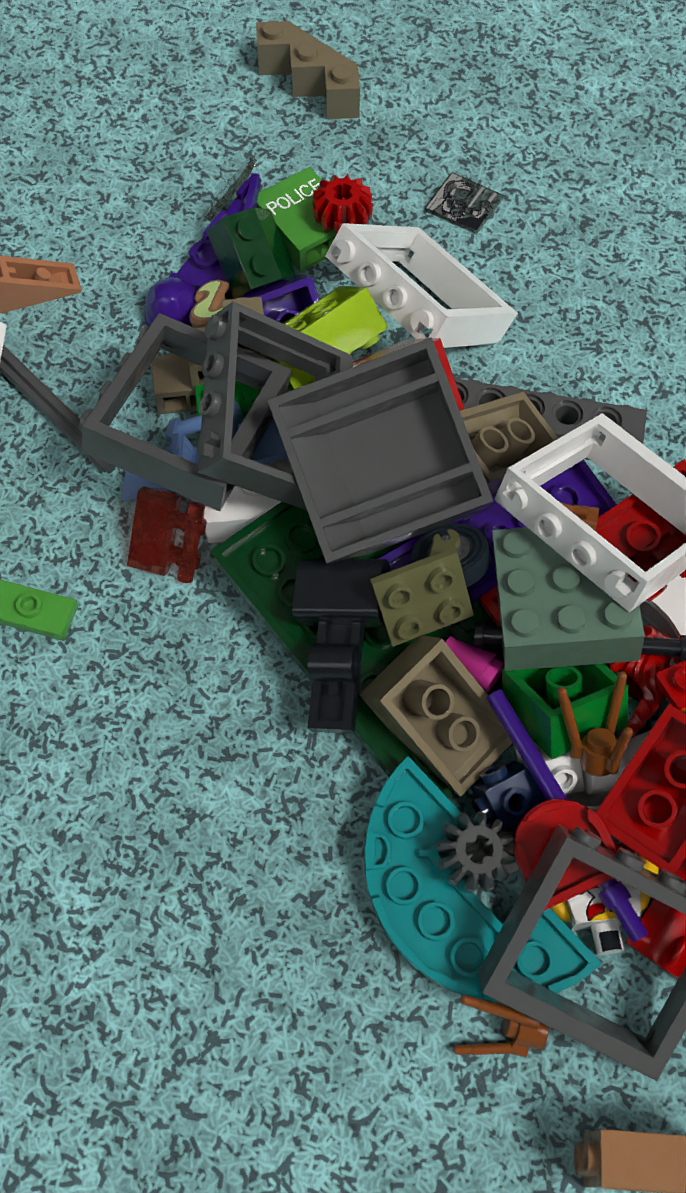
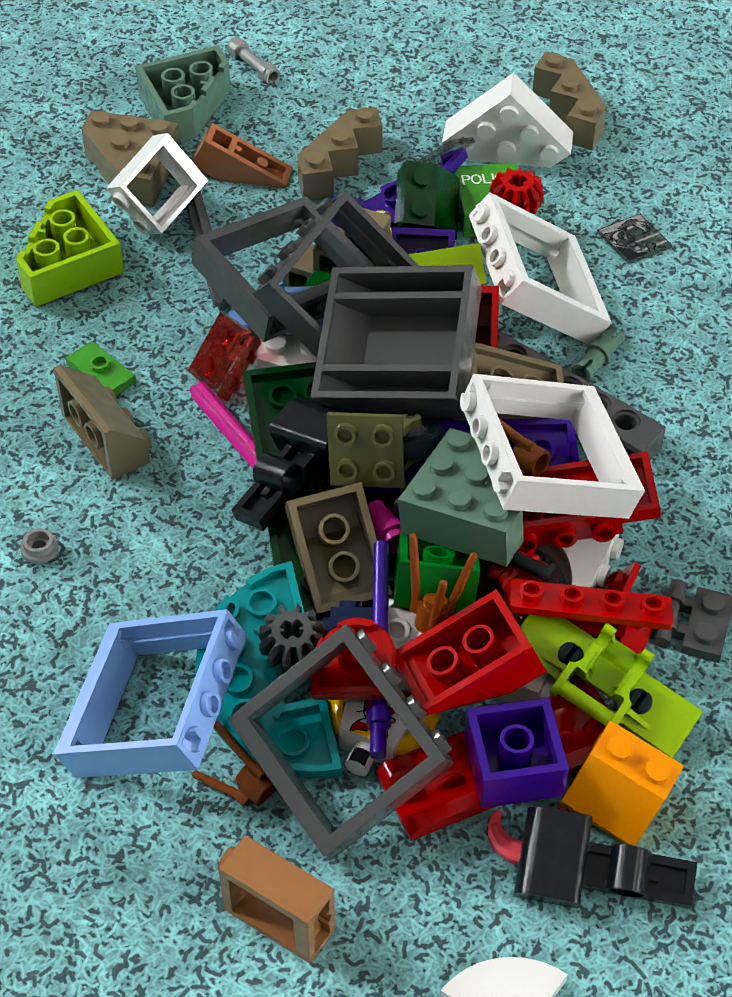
camera: 30 degrees right, 15 degrees down
none -> light grey plate [20,528,59,564]
none -> dark tan slope [53,365,152,480]
none -> light blue window [54,609,247,777]
none -> dark pink axle [189,381,256,468]
none -> dark tan brick [297,107,383,201]
none -> white brick [442,73,573,168]
none -> sand green pin [571,326,625,382]

